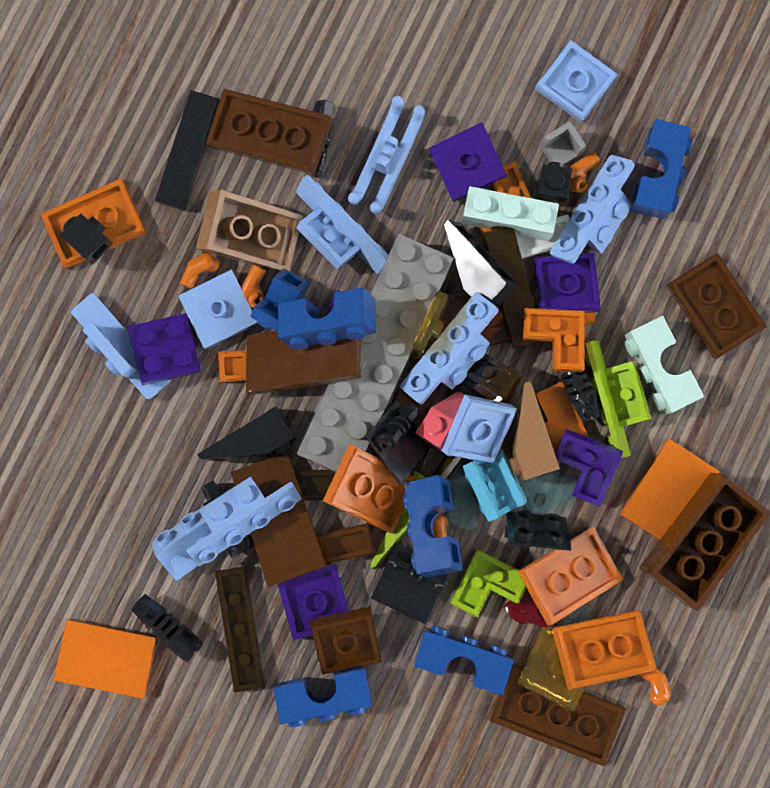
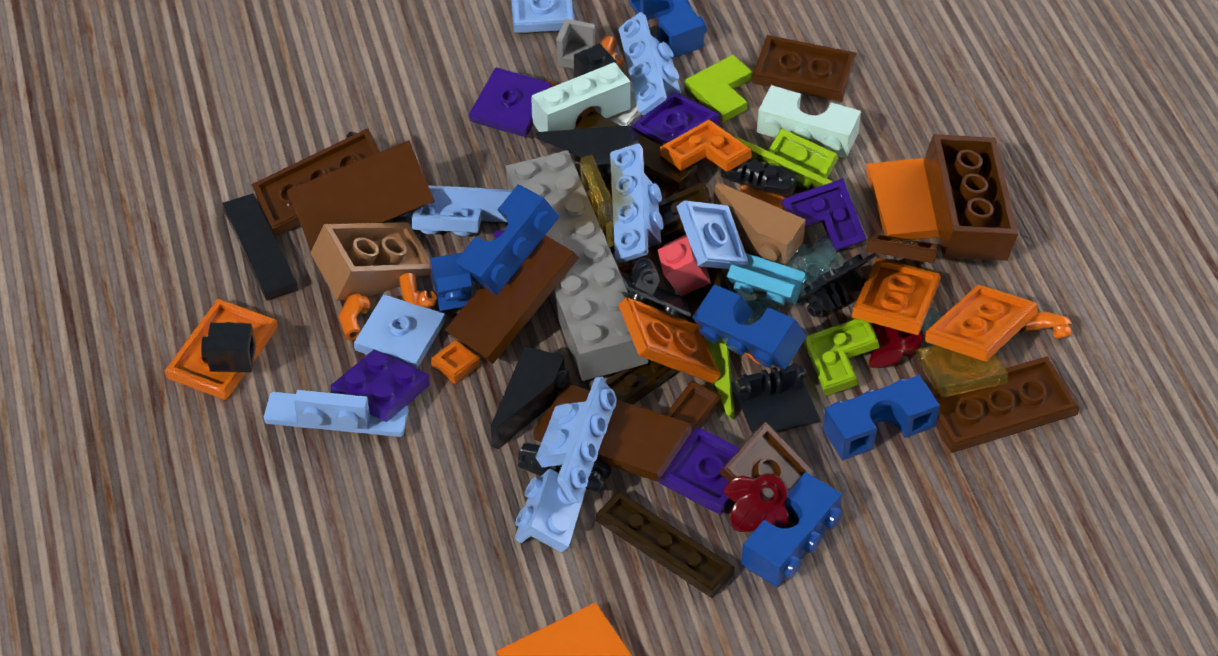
camera: 40 degrees left, 35 degrees down
black hinge [131,594,203,662] -> none
light blue piece [348,96,425,214] -> none
none -> reddish brown tile [286,140,435,250]
none -> lime tile [684,55,752,123]
none -> dark red plate [723,473,789,532]
none -> reddish brown tile [866,234,938,264]

